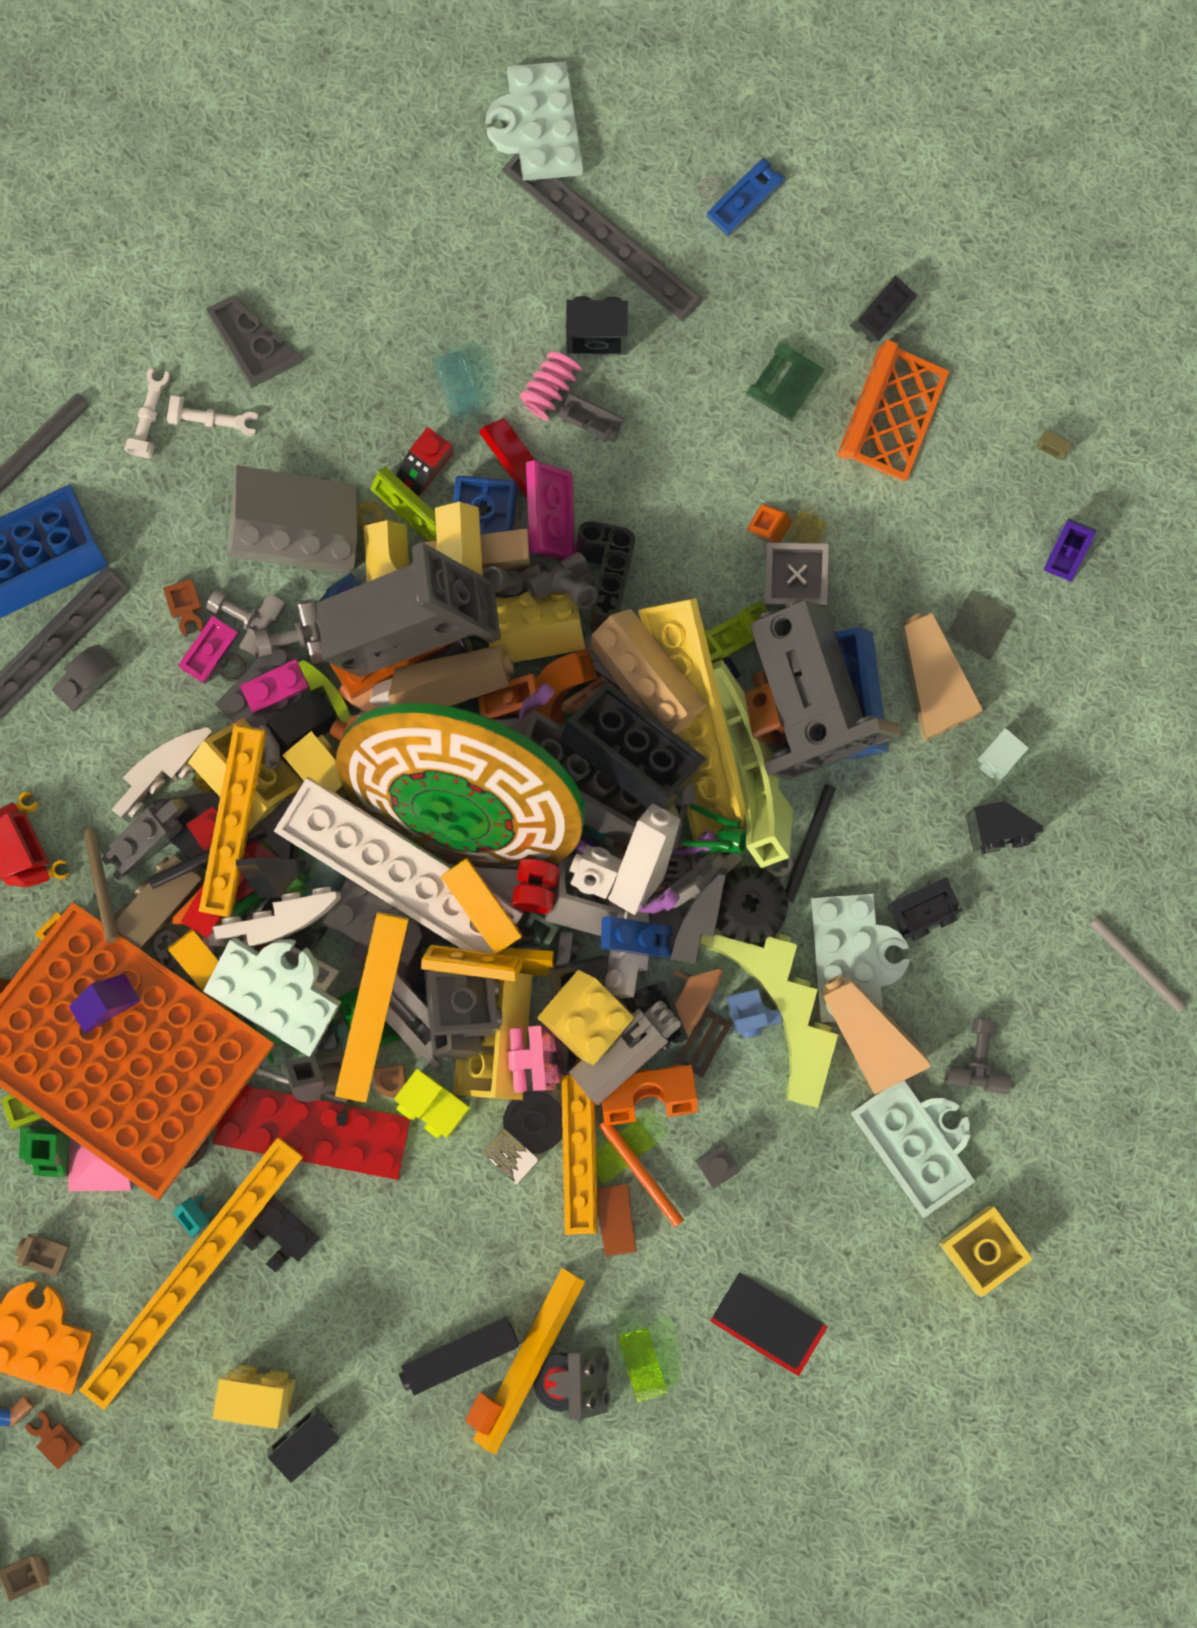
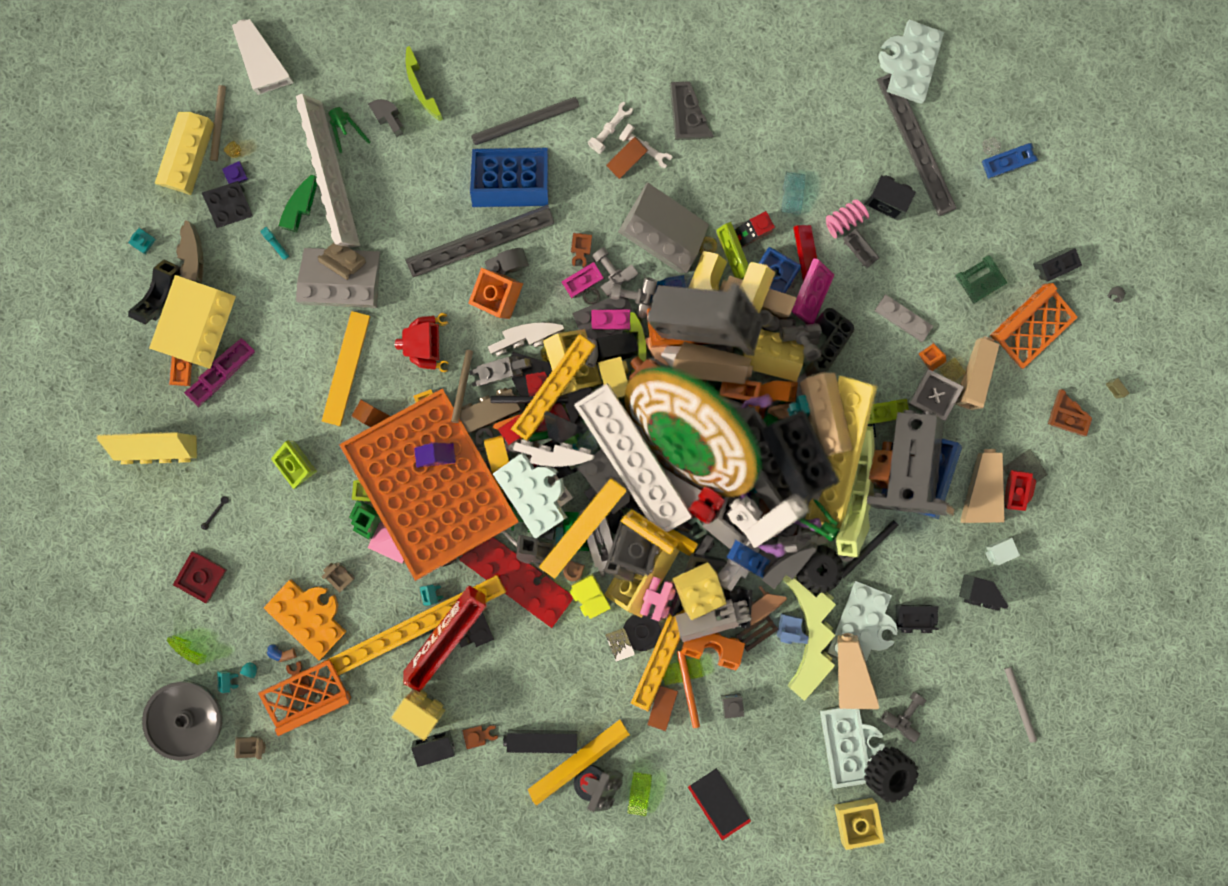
camera: 20 degrees right, 5 degrees up
yellow tile [440,857,523,954] -> none
orange tile [465,1392,502,1436] -> none
dark purple slope [1043,518,1097,582] -> none
none -> orange fence [258,659,351,736]
none -> red brick [403,585,487,692]
none -> dark orange plate [462,725,498,749]
none -> orange slope [468,268,524,319]
none -> dark orange slope [606,136,648,179]
none -> teal tile [787,395,811,418]
none -> black tyre [864,747,919,803]
none -> light grey plate [874,295,933,342]
none -> tan slope [955,336,1000,410]
none -> red slope [1004,470,1036,511]
none -> dark orange wing [1048,389,1092,437]
none -> dark grey hinge [1107,286,1126,303]

